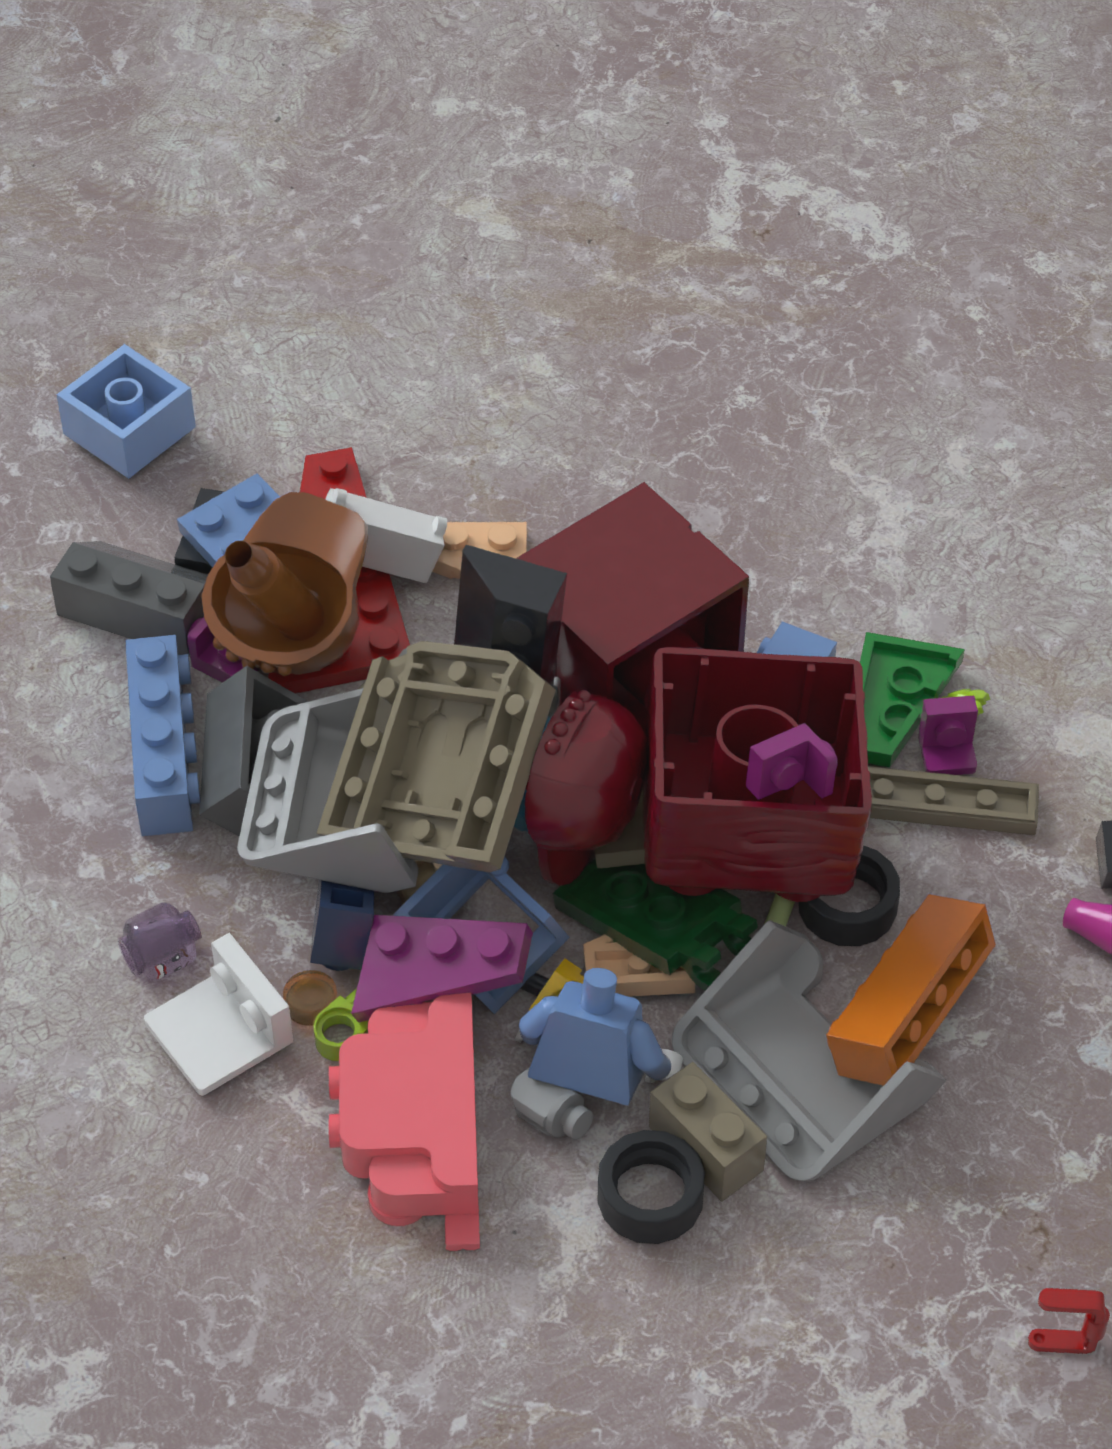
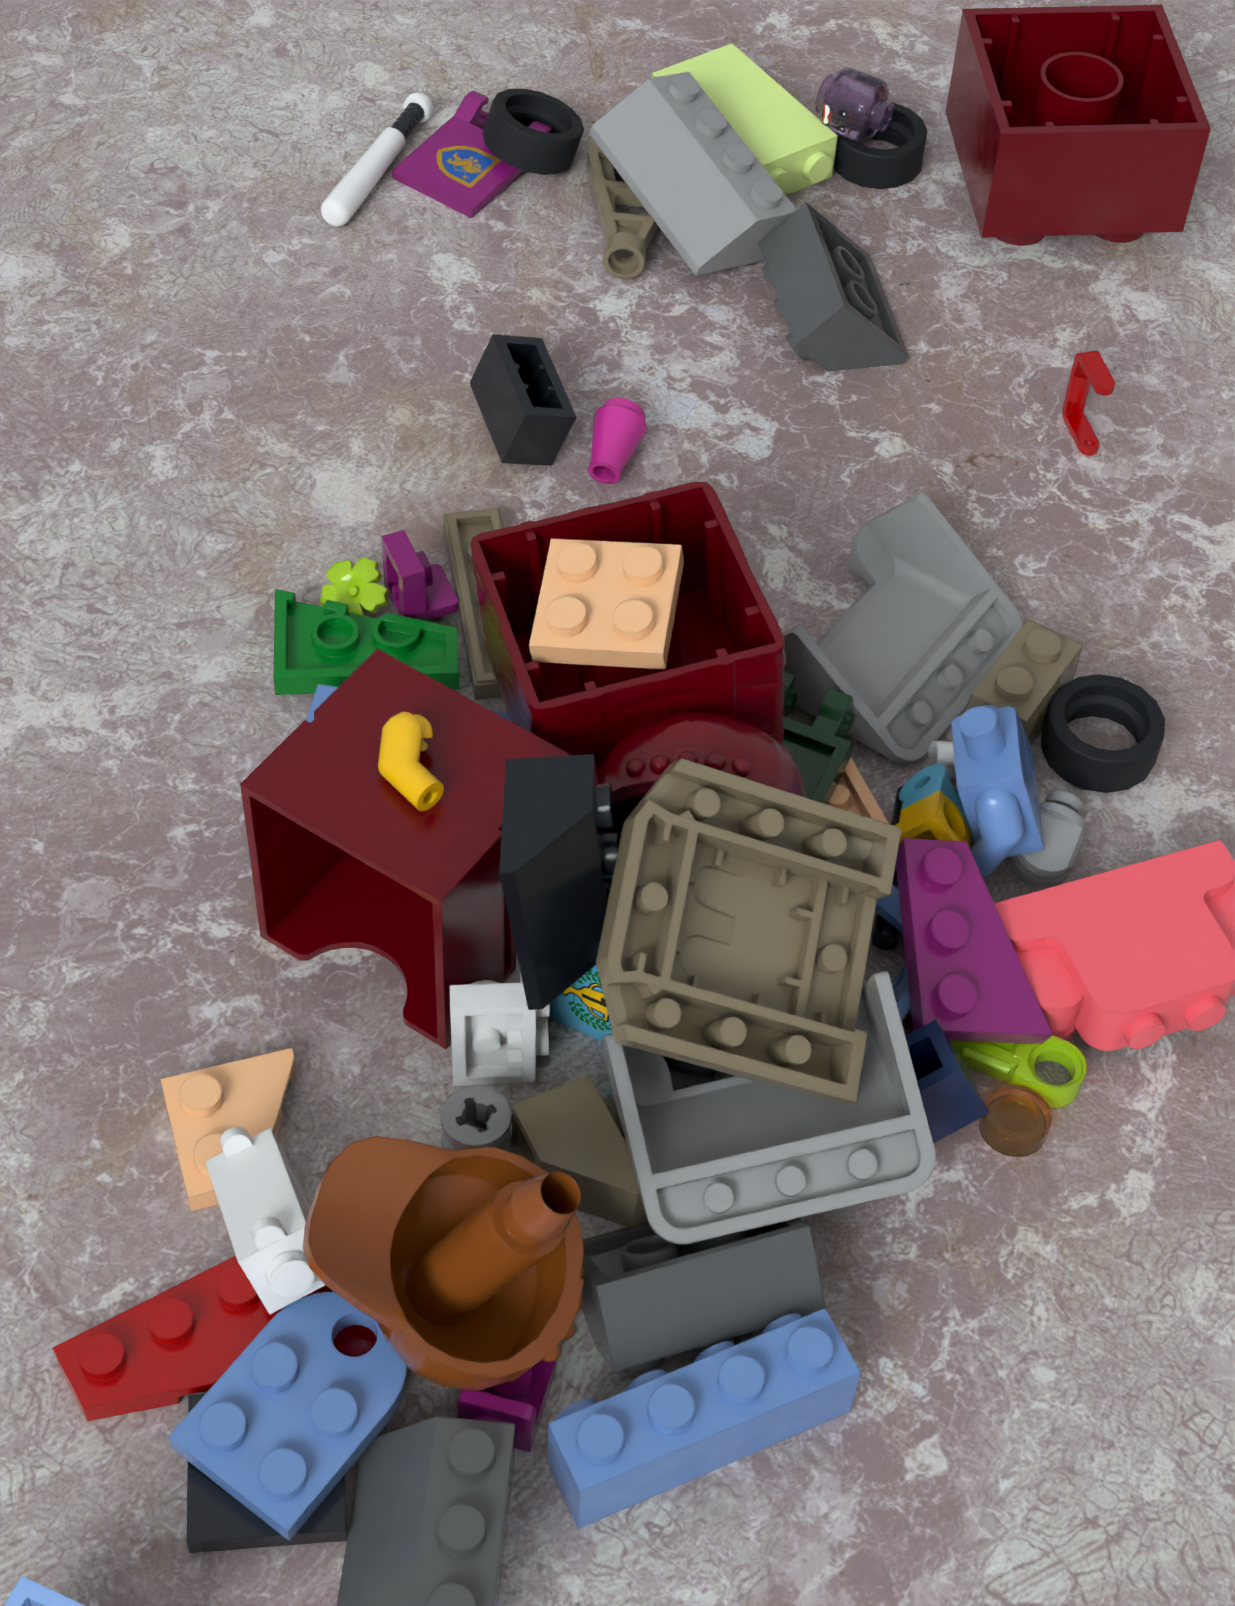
camera: 110 degrees left, 0 degrees up
clear purple head [118,902,202,981] -> none
white bracket [144,933,293,1096] -> none
magenta bracket [746,723,837,800] -> none
orange brick [826,894,996,1086] -> none
none -> yellow arm [378,712,444,811]
none -> light nougat plate [529,539,684,669]

